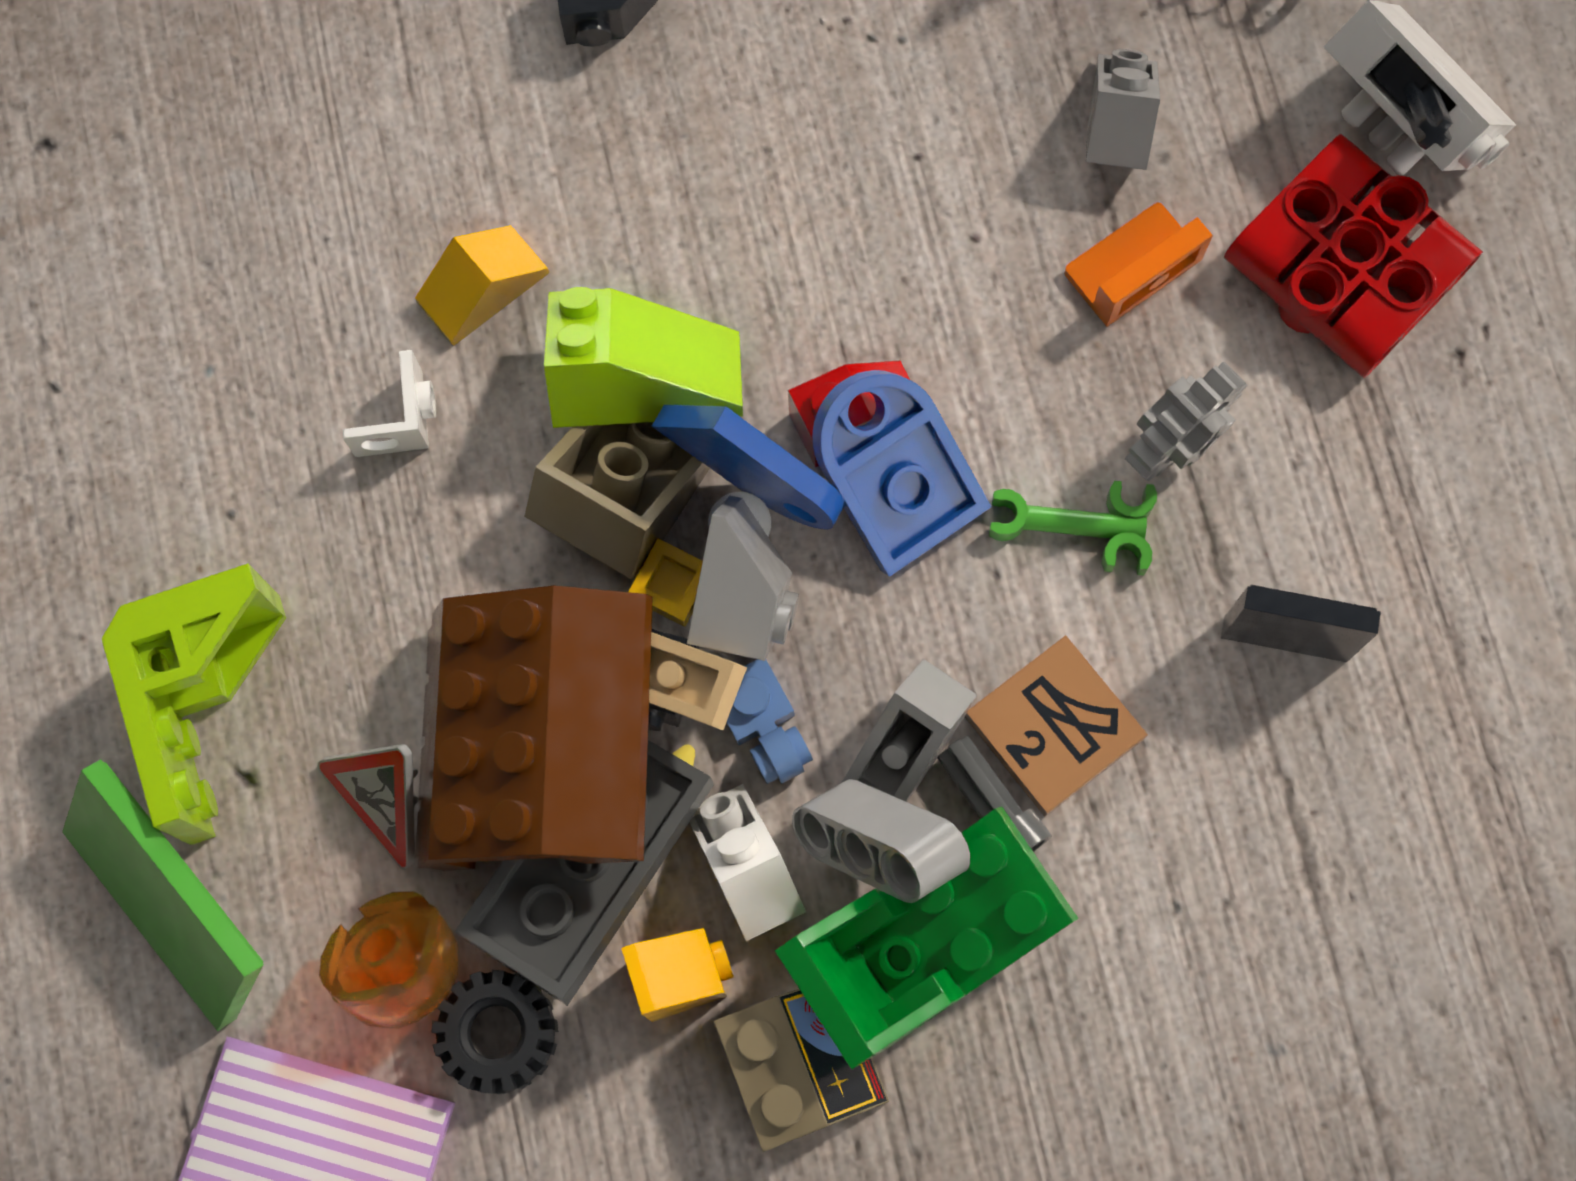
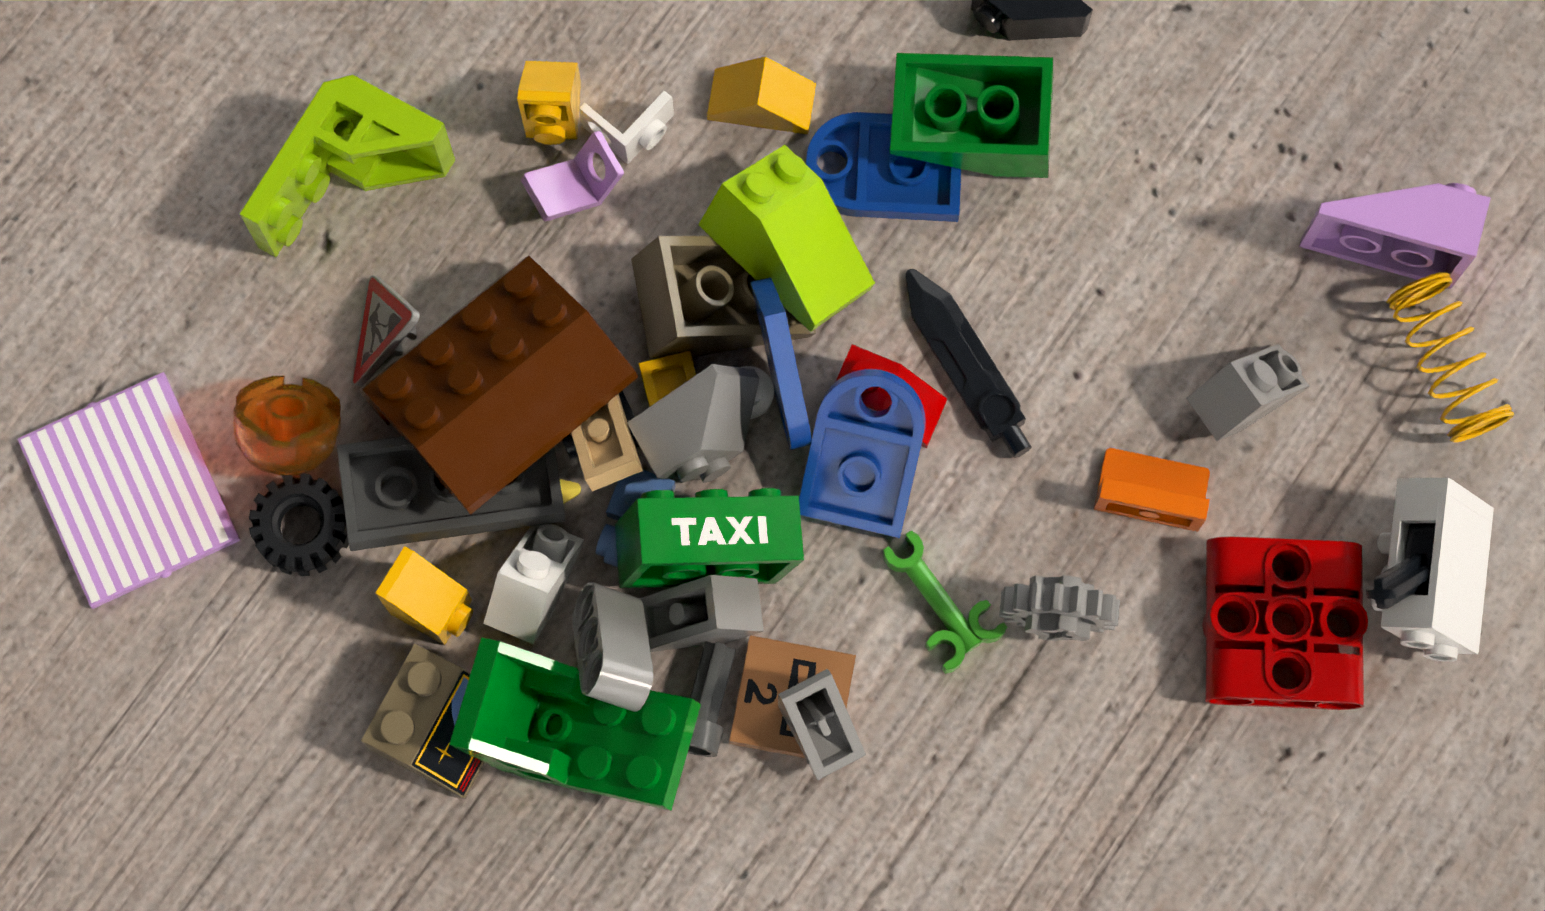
camera: 45 degrees right, 0 degrees up
bright green tile [62,759,264,1031] -> none
black tile [1221,585,1381,662] -> none
none -> yellow slope [517,61,581,145]
none -> lavender bracket [521,131,624,222]
none -> green brick [615,488,804,588]
none -> light grey slope [778,669,866,780]
none -> blue tile [806,112,961,222]
none -> green slope [890,53,1053,178]
none -> black piece [906,269,1032,458]

